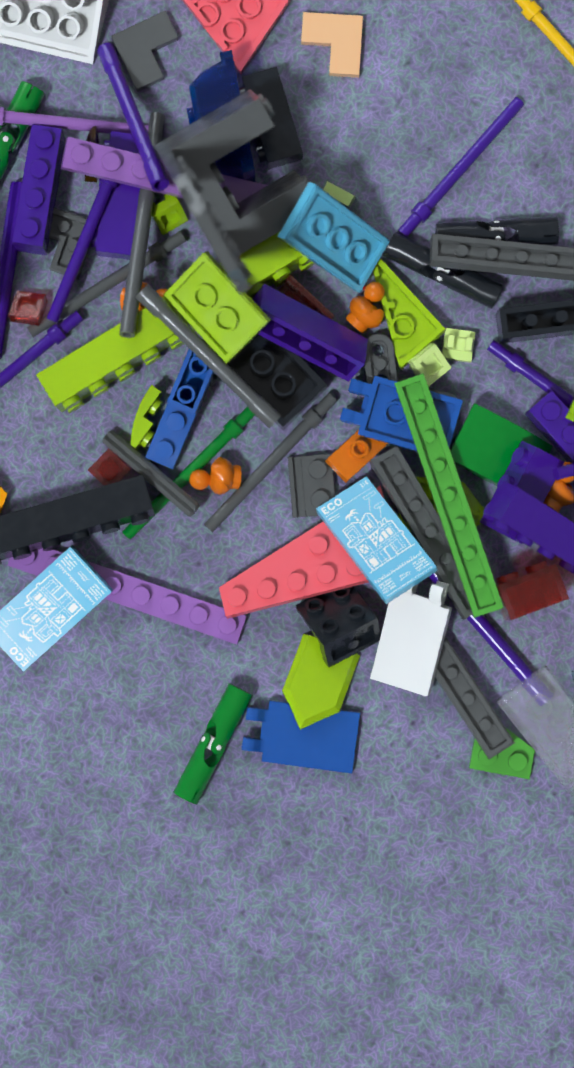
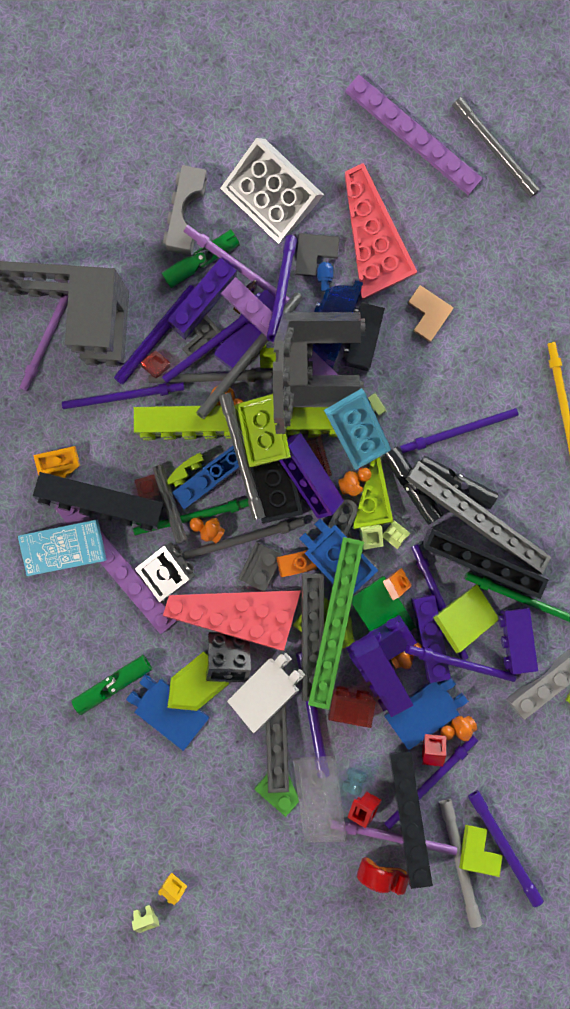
camera: 30 degrees right, 0 degrees up
medium azure tile [316,476,437,604] -> none
none -> yellowish green tile [132,905,160,933]
none -> plate [135,543,196,602]
none -> yellow tile [158,873,187,905]
none -> blue cylinder [317,262,333,292]
none -> orange plate [383,568,412,600]

